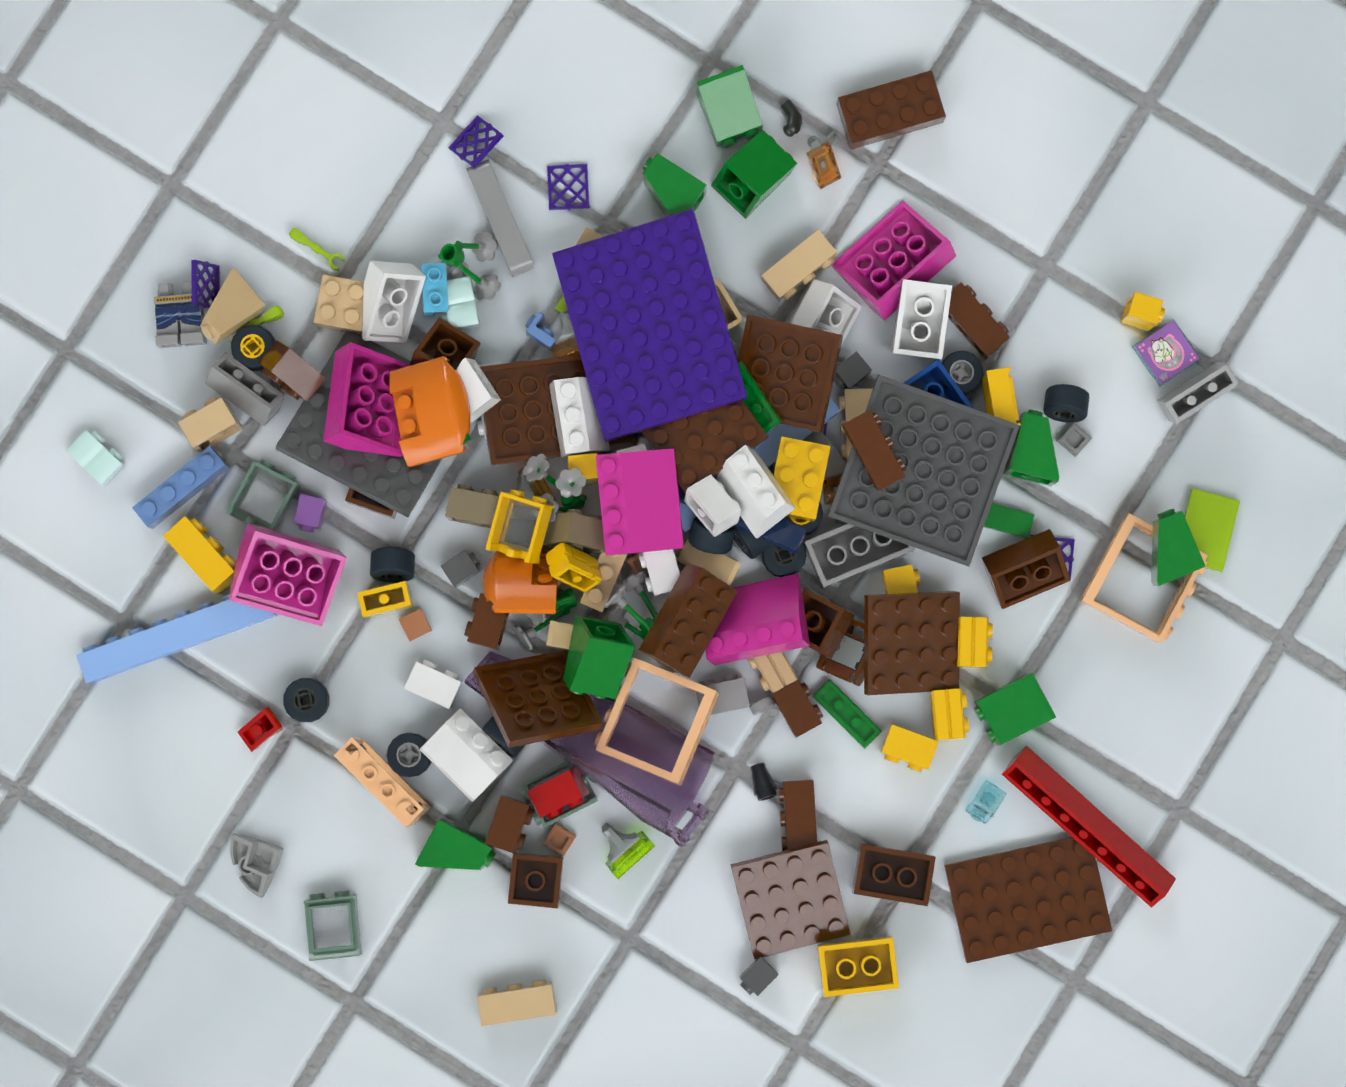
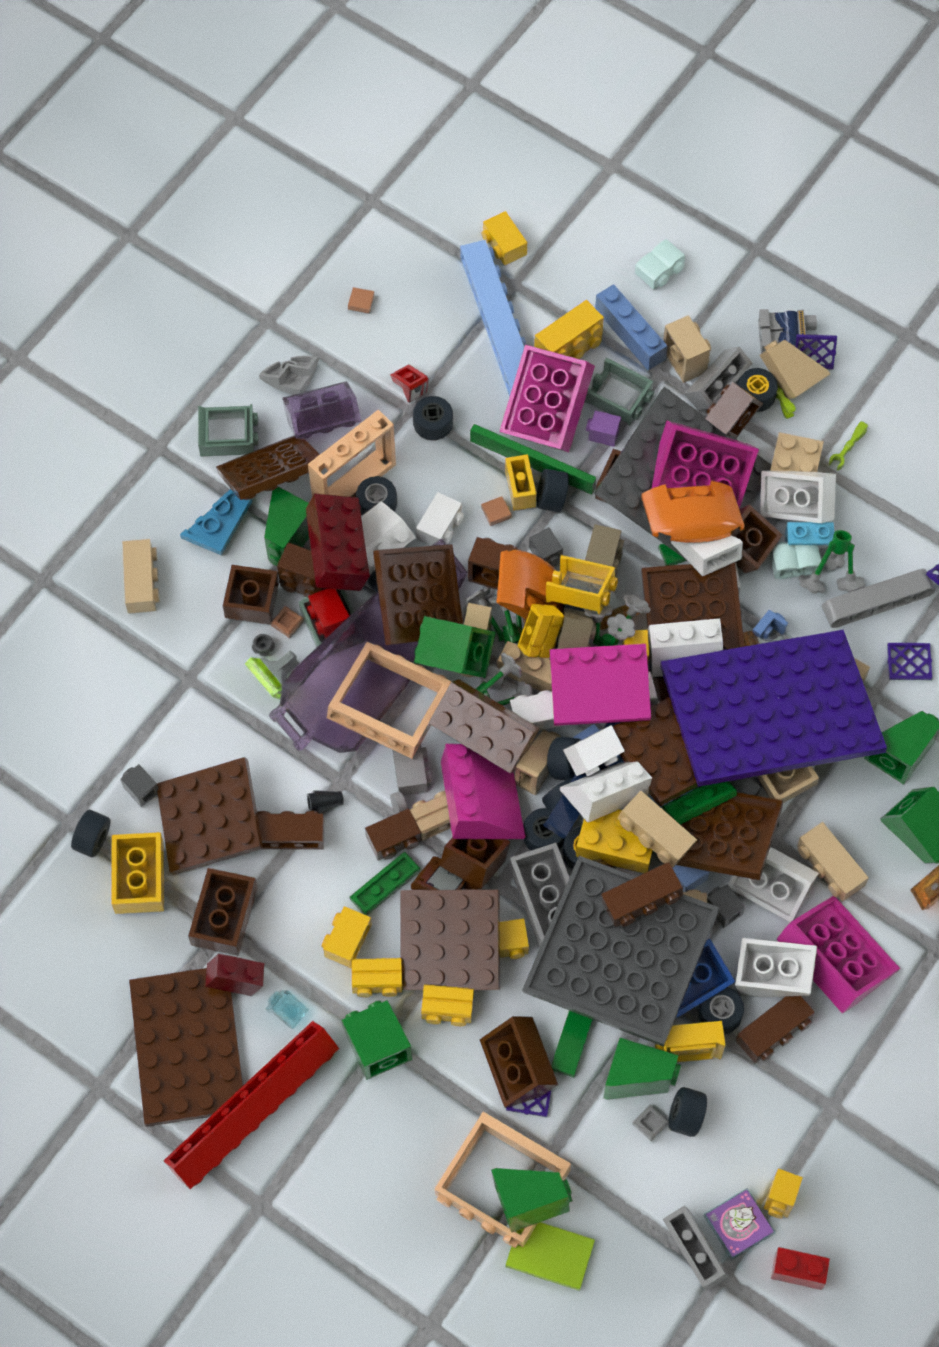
camera: 95 degrees right, 20 degrees down
none -> black wheel [71,809,111,858]
none -> dark azure wing [180,489,253,556]
none -> dark red brick [205,953,265,996]
none -> reddish brown plate [216,433,320,500]
none -> dark grey plate [252,634,275,656]
none -> clear purple brick [282,381,361,439]
none -> dark red brick [306,493,370,591]
none -> nougat tile [348,287,375,314]
none -> green tile [470,424,596,495]
none -> yellow brick [481,211,527,266]
none -> tan brick [617,791,697,868]
none -> red brick [771,1247,830,1290]

